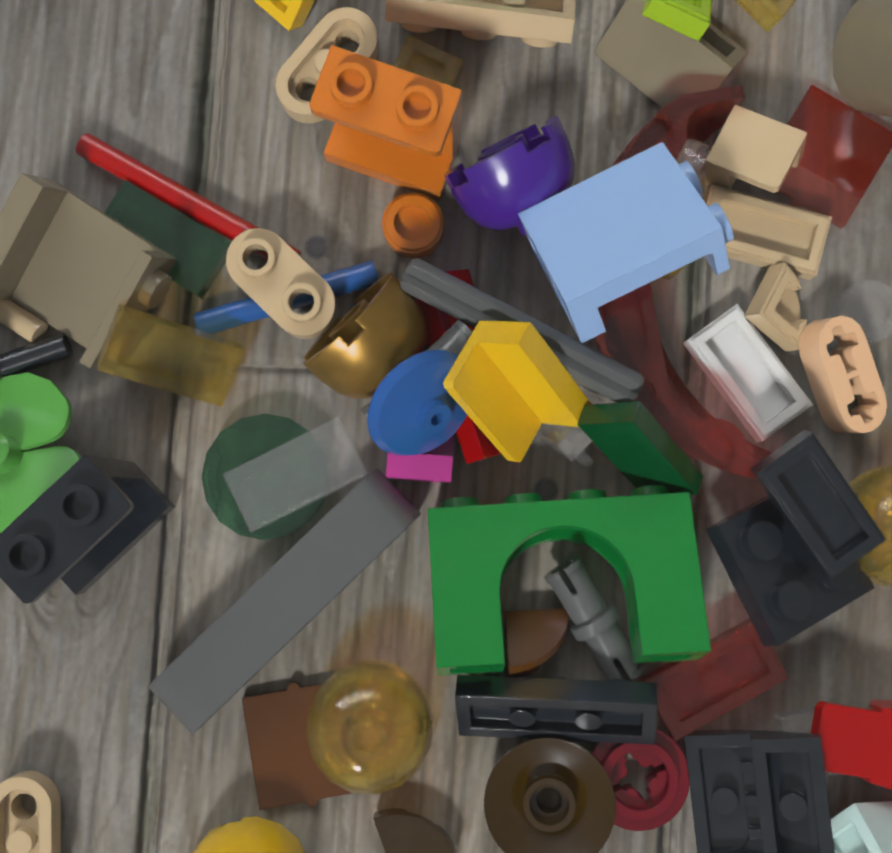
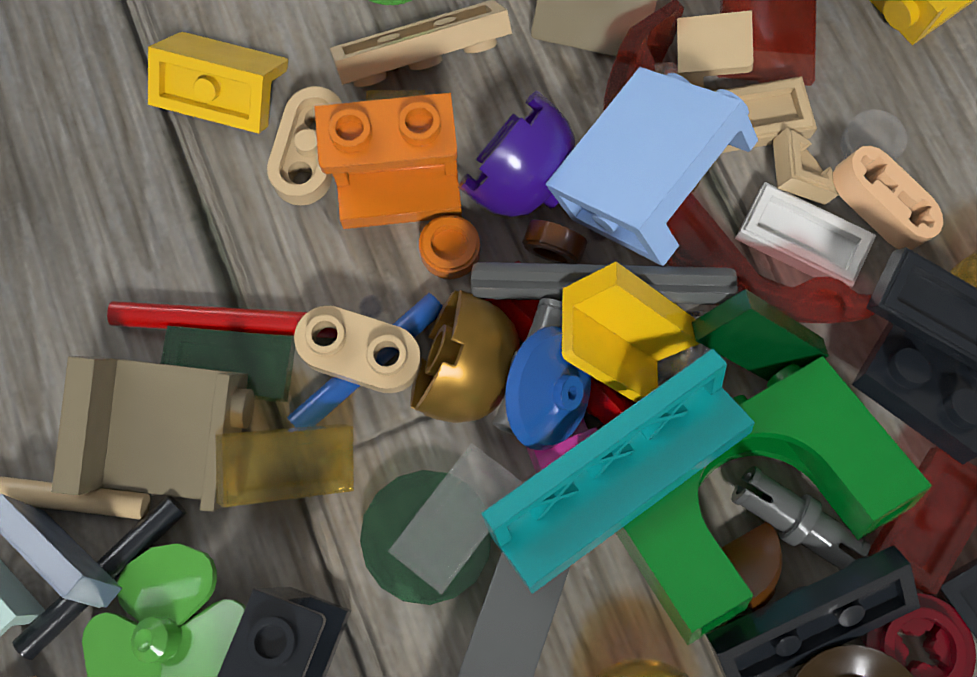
camera: 30 degrees left, 10 degrees down
none -> teal fence [481,349,755,594]
none -> reddish brown tile [522,220,588,264]

